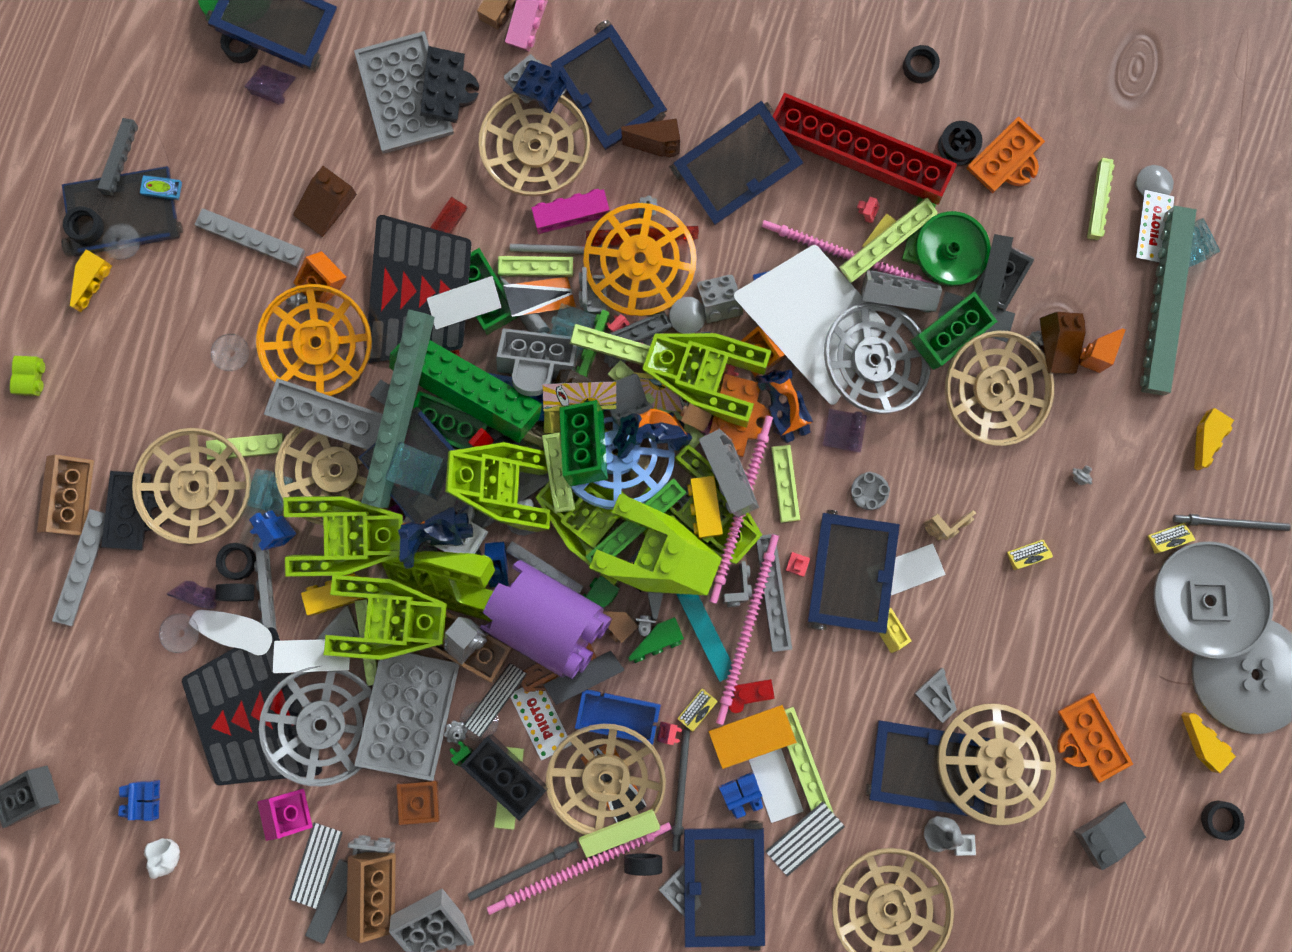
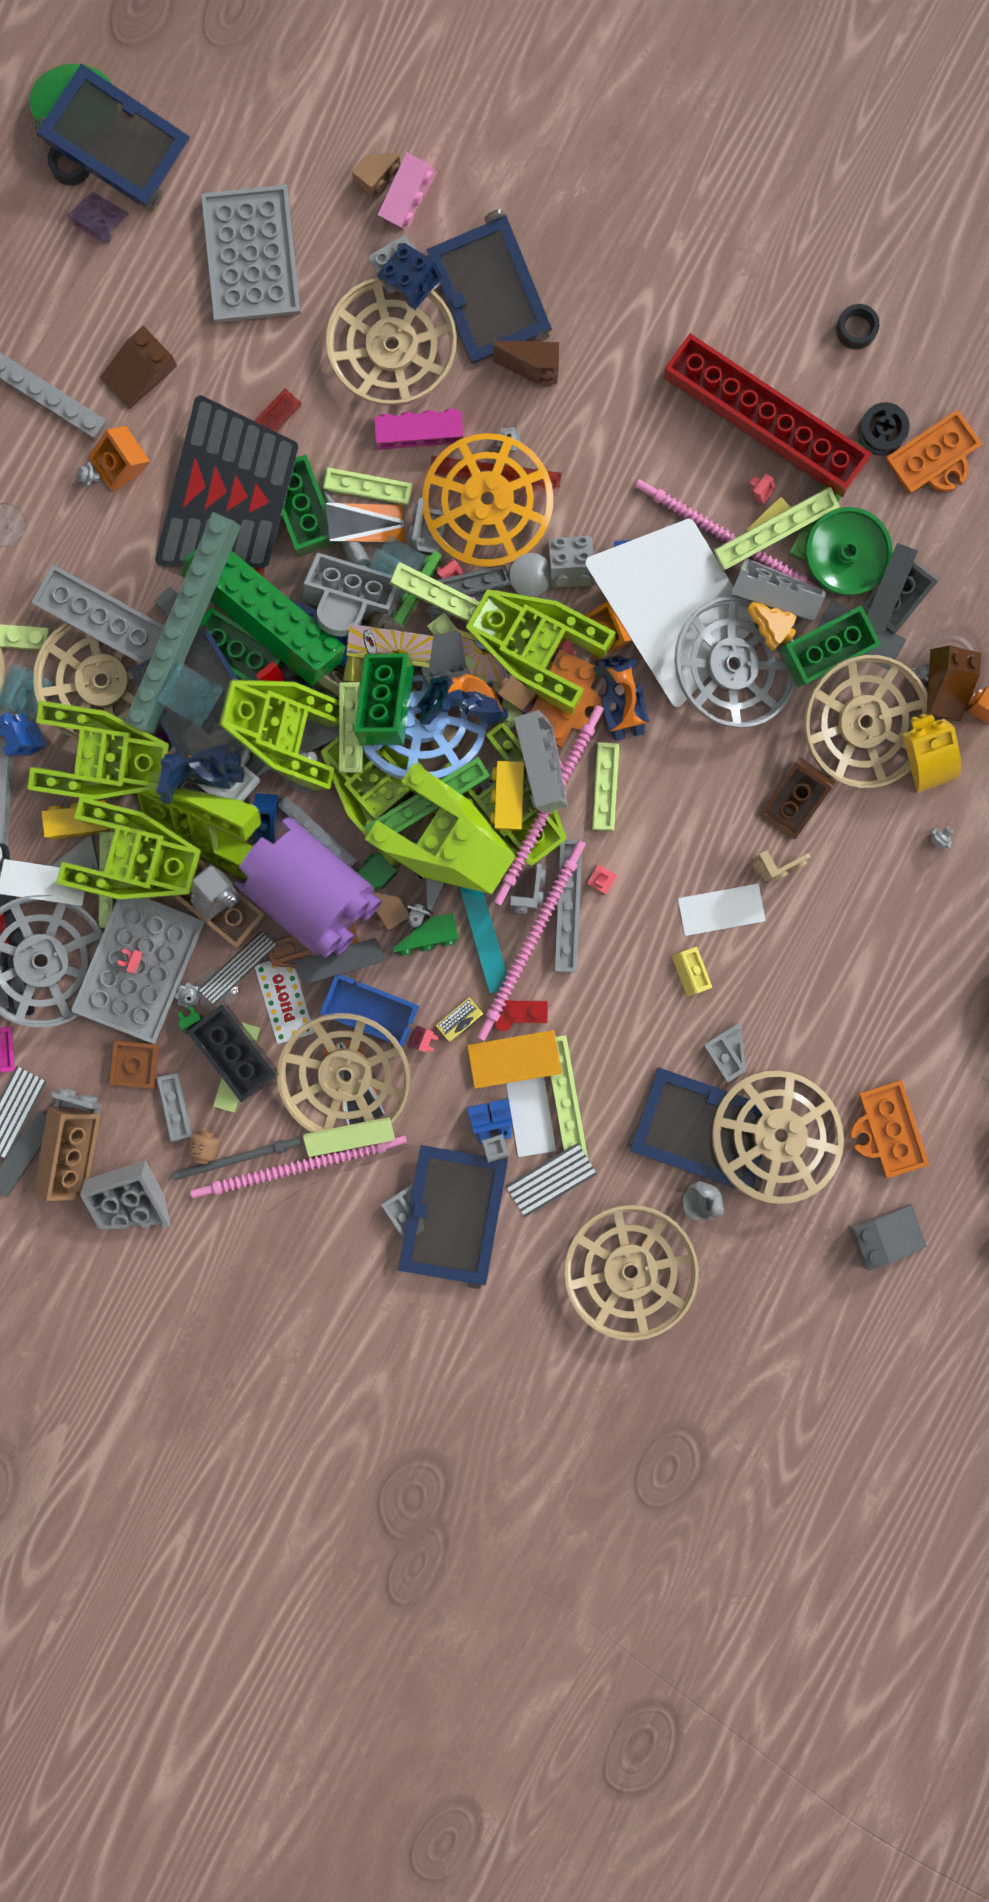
camera: 10 degrees right, 5 degrees up
light orange dish [256,284,372,396] -> none
black plate [420,46,479,123] -> none
white sticker [427,276,501,329] -> none
light grey bar [510,244,619,257] -> none
black tyre [624,853,662,876] -> none
clear smoke door [669,100,803,225] -> none
dark grey bar [671,729,690,851] -> none
clear smoke door [807,510,900,634] -> none
clear purple hinge [823,409,867,453] -> none
light grey dish [851,472,890,510] -> none
white tile [954,834,976,856] -> none
slope [1007,540,1053,570] -> none
none -> coral tile [117,949,143,974]
none -> light grey tile [156,1073,193,1142]
none -> medium nougat head [187,1130,219,1164]
none -> light grey tile [481,1134,509,1163]
none -> light orange rock [747,602,796,651]
none -> reddish brown slope [759,757,836,839]
none -> yellow piece [903,714,961,793]

